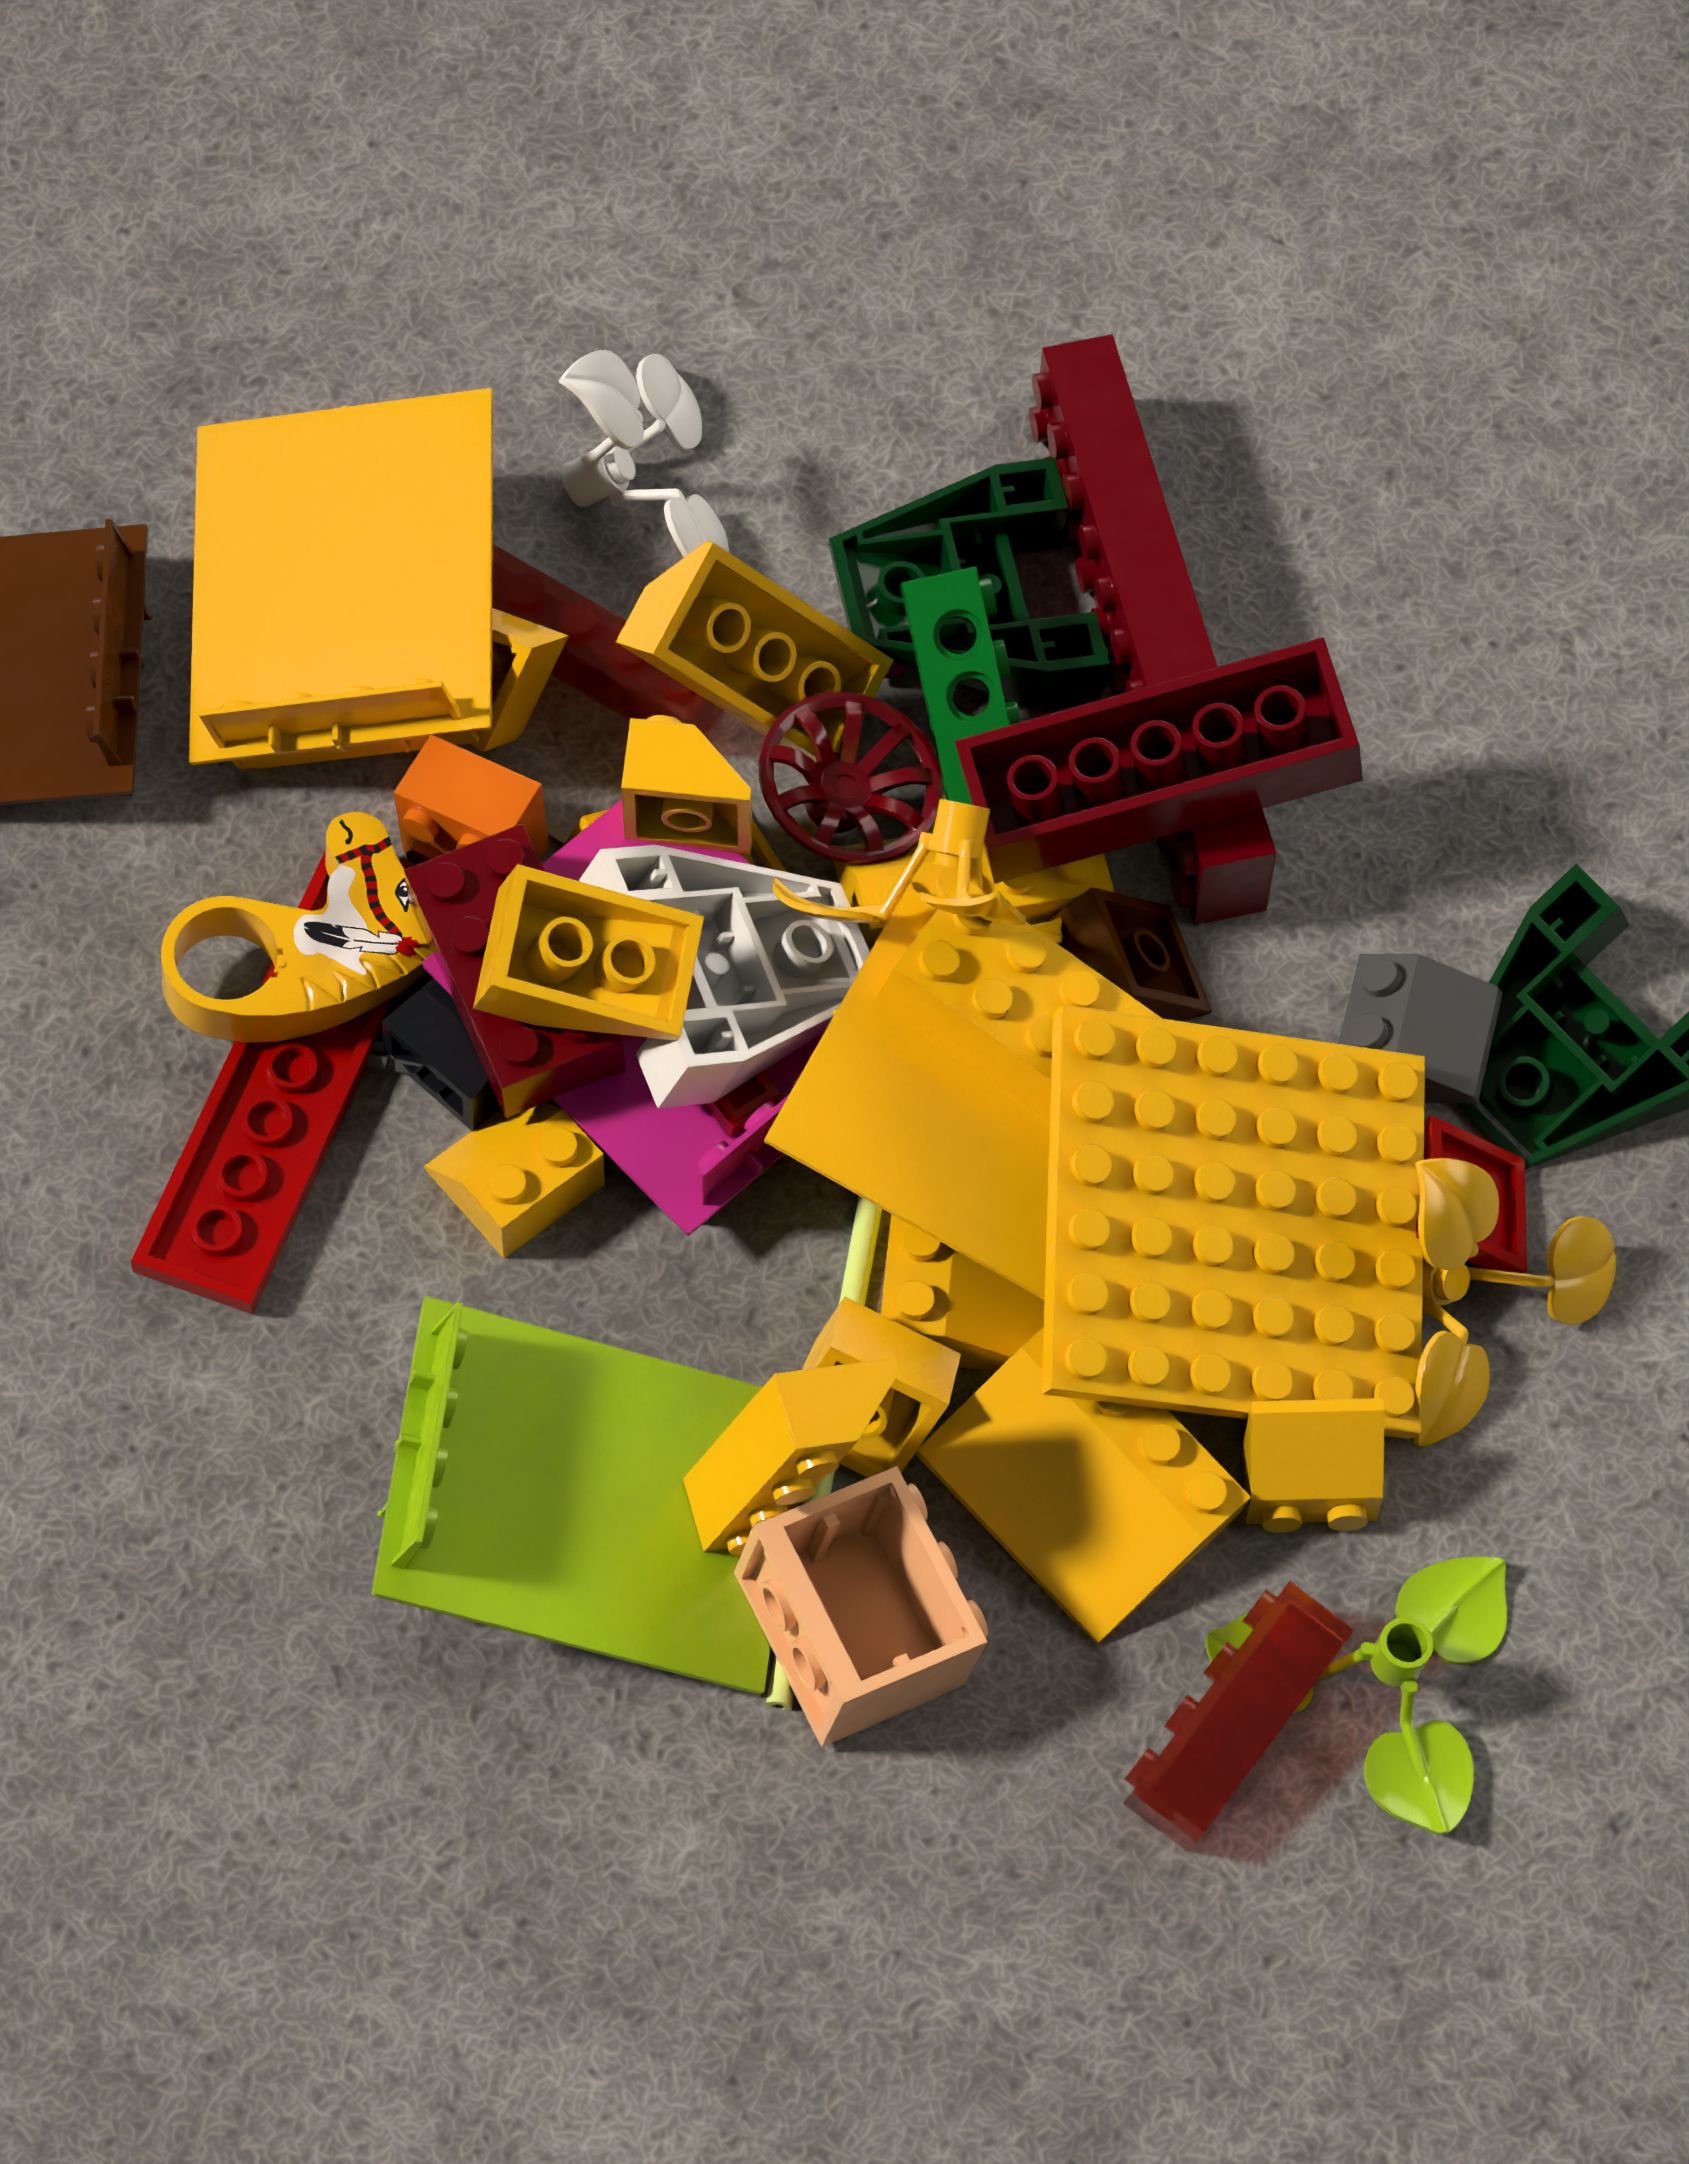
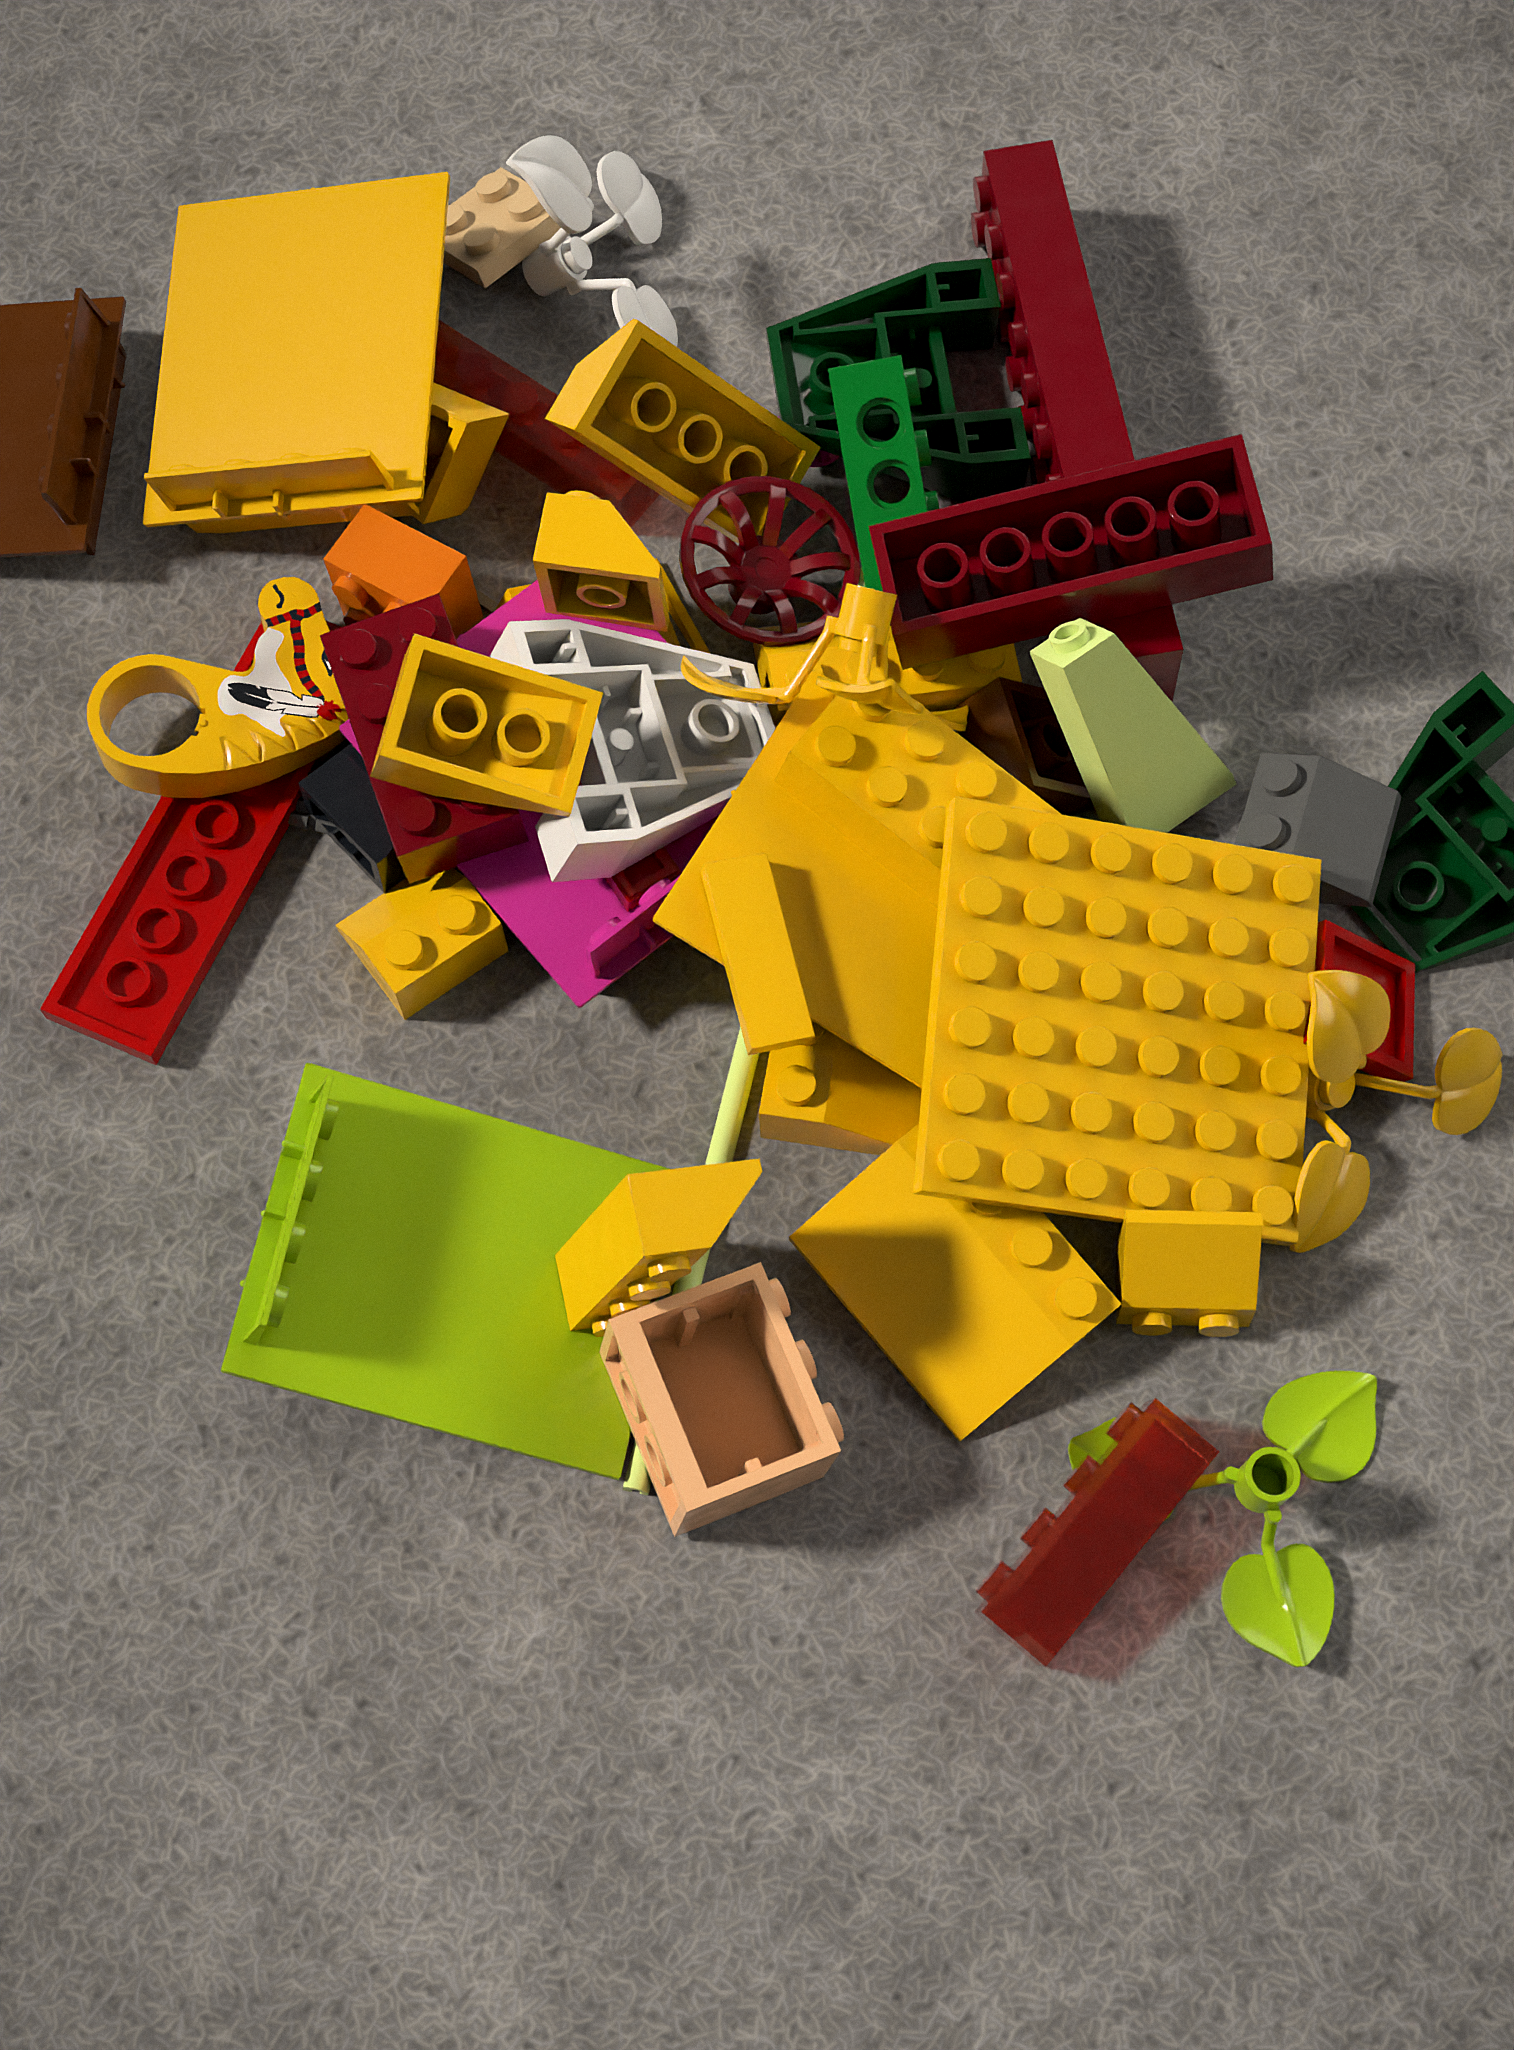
camera: 10 degrees right, 5 degrees up
yellow slope [802,1296,961,1478] -> none
none -> tan plate [443,167,561,288]
none -> yellow tile [700,852,815,1055]
none -> yellowish green slope [1029,618,1236,833]

